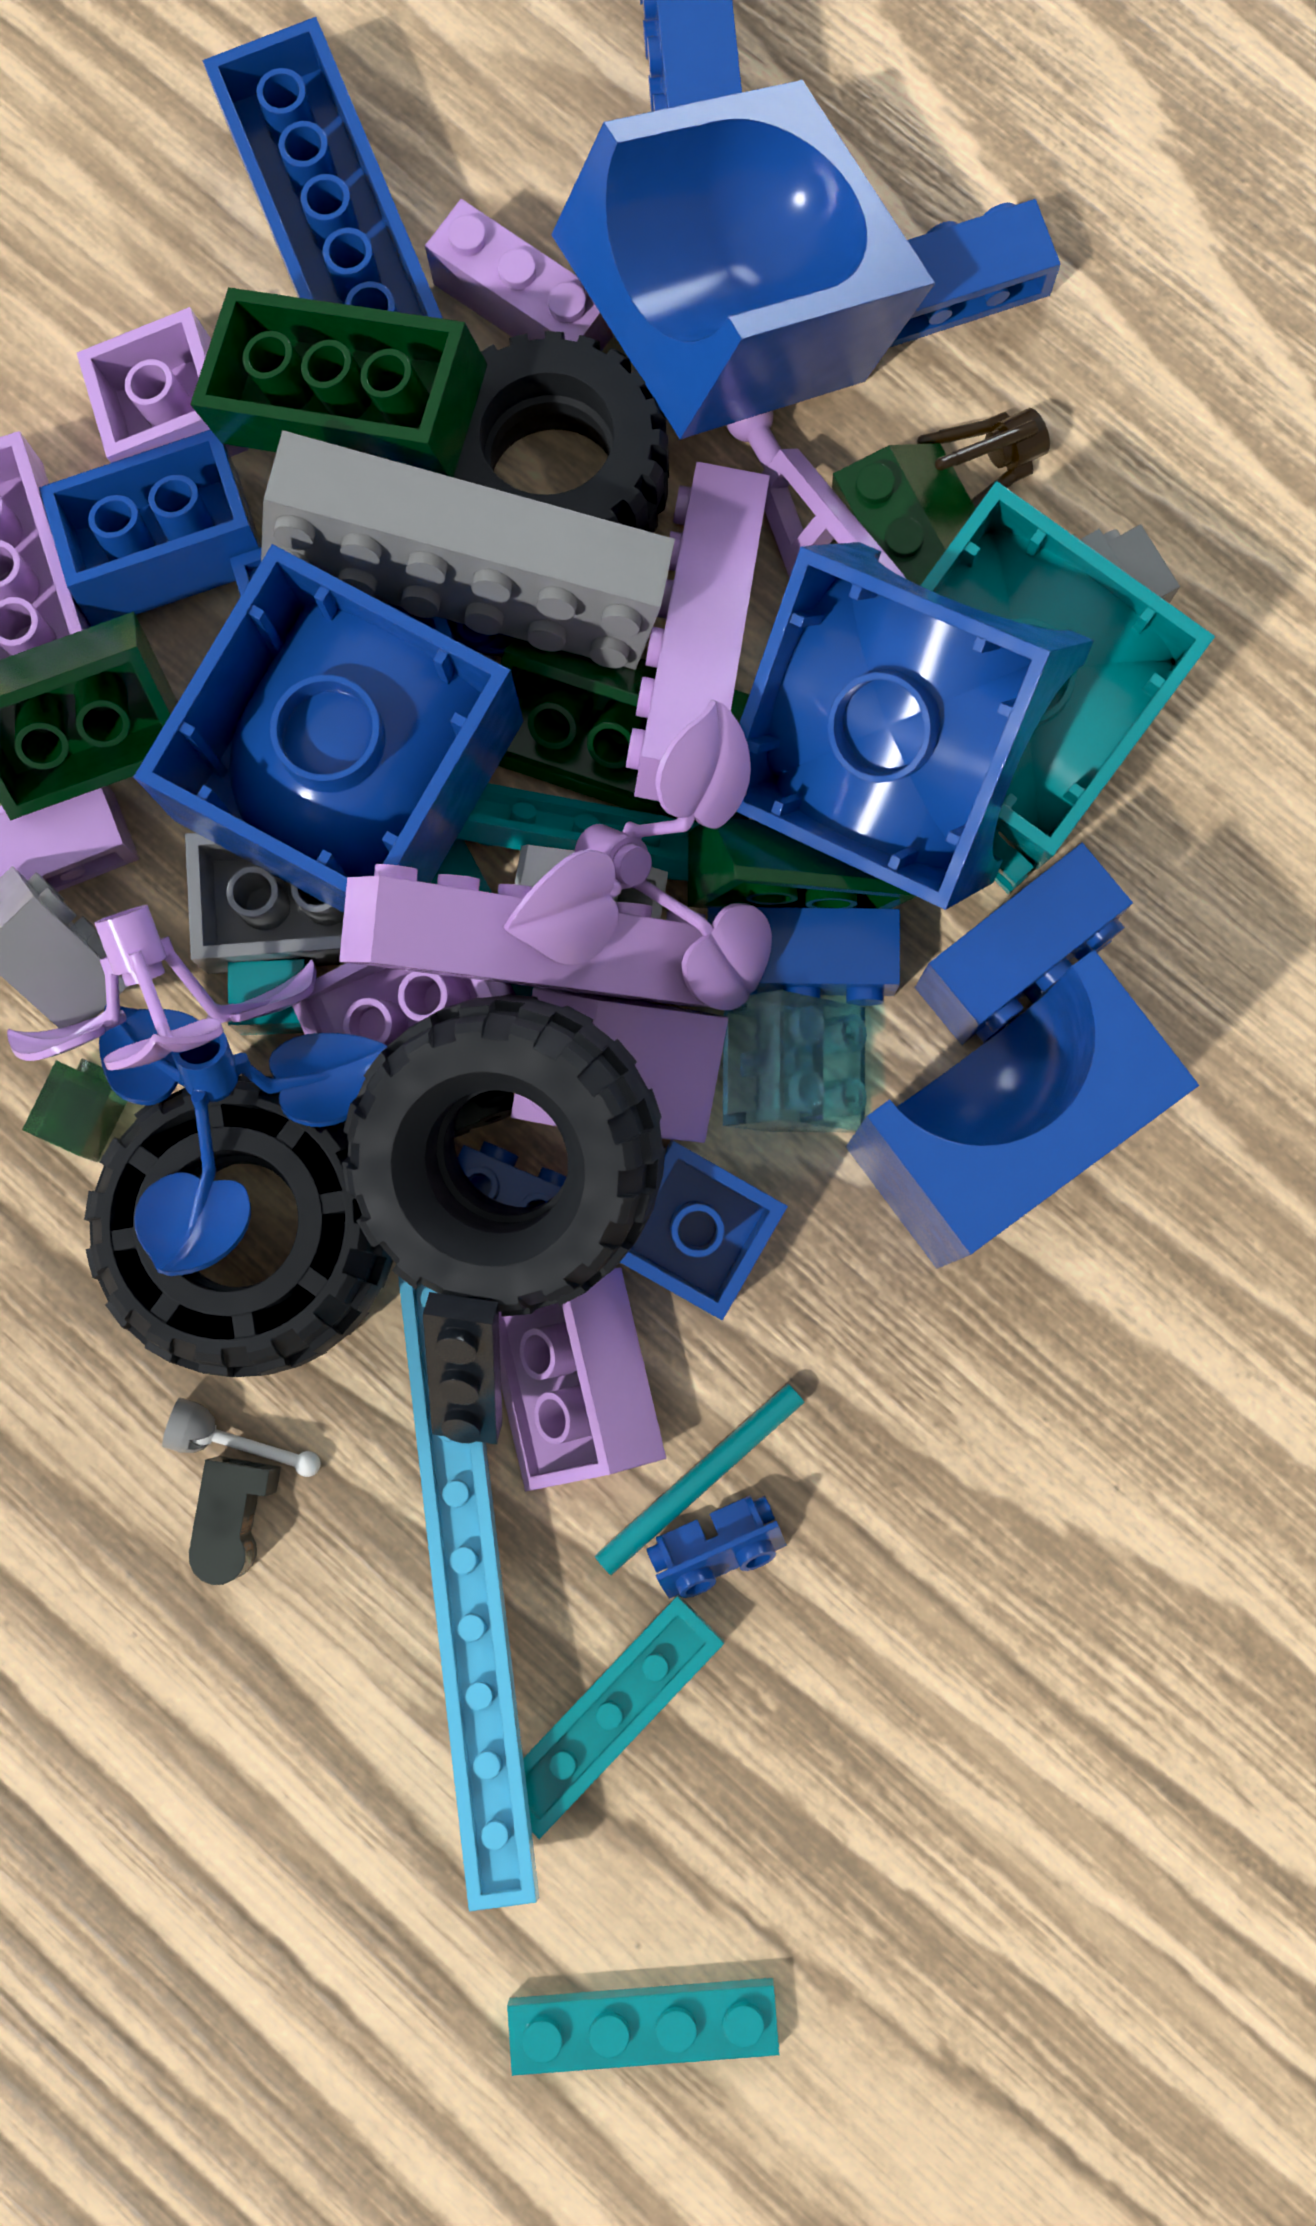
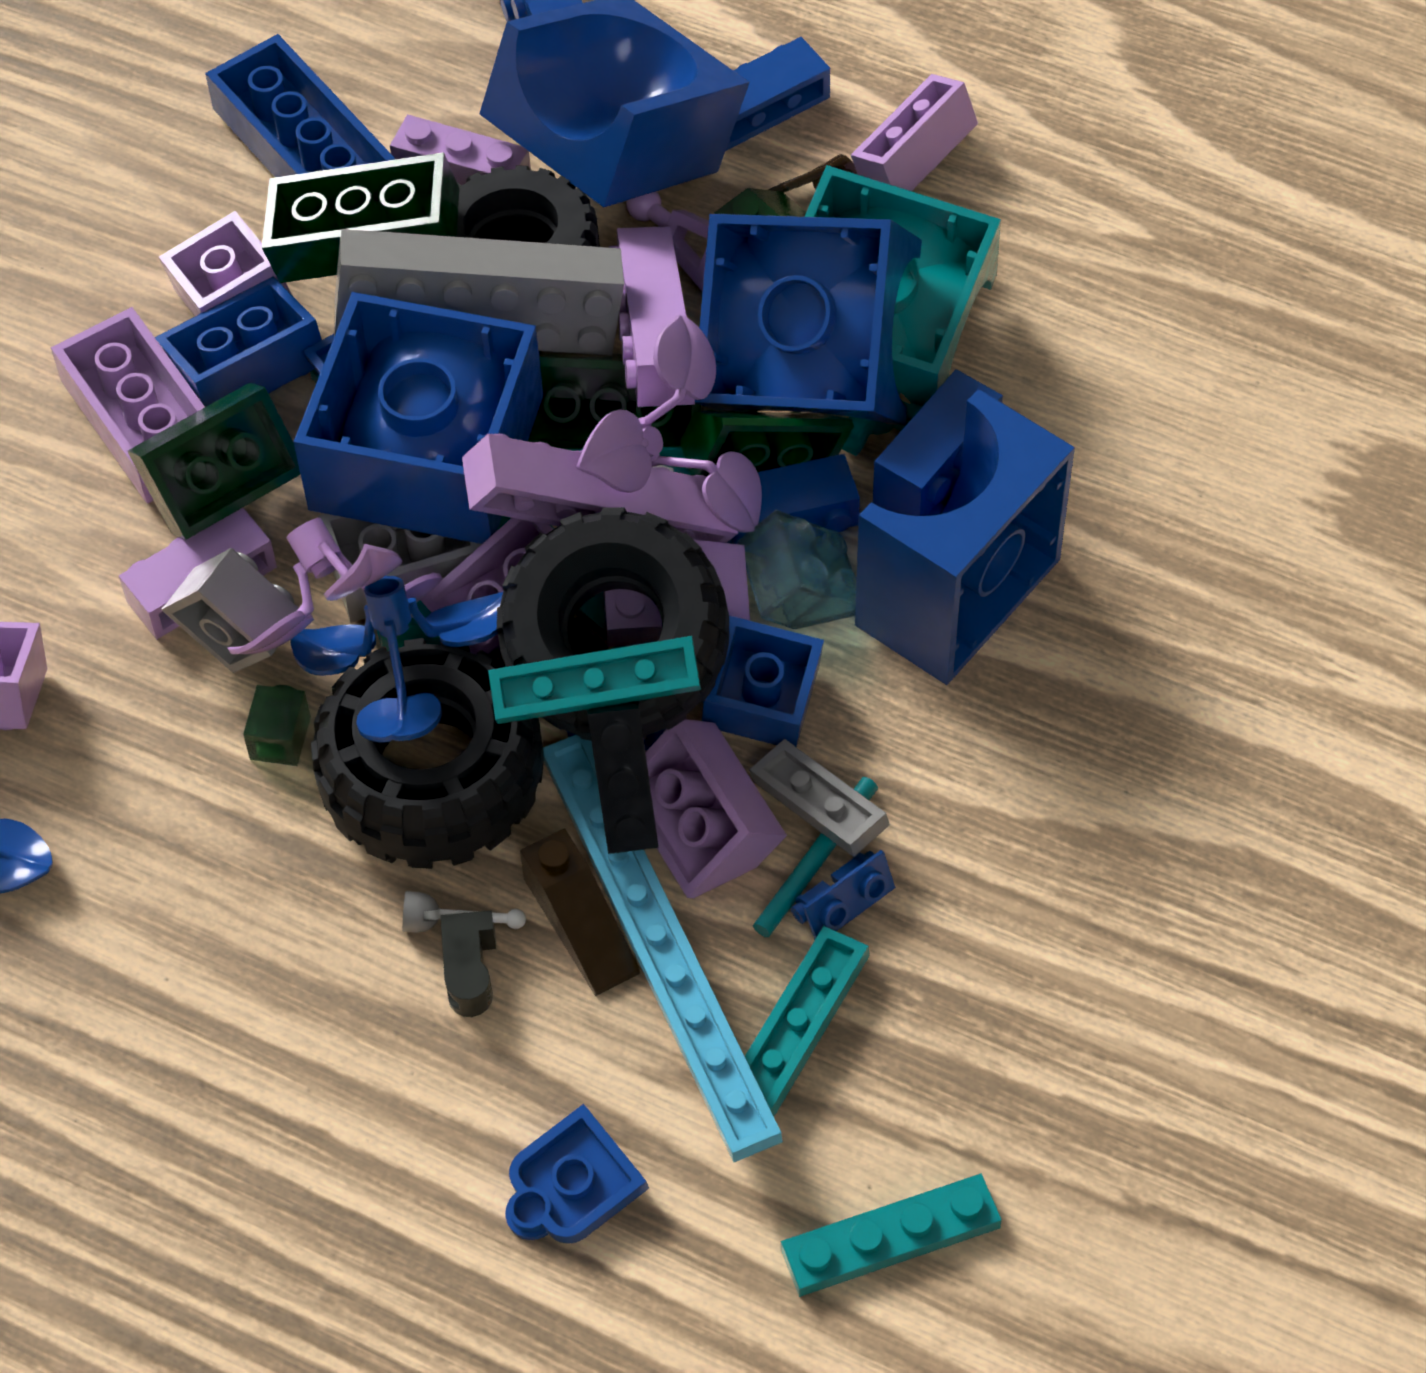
camera: 20 degrees left, 25 degrees down
none -> teal plate [488,636,701,724]
none -> blue plate [505,1104,649,1244]
none -> dark brown slope [520,828,640,997]
none -> light grey plate [749,739,890,857]
none -> lavender brick [851,74,978,191]

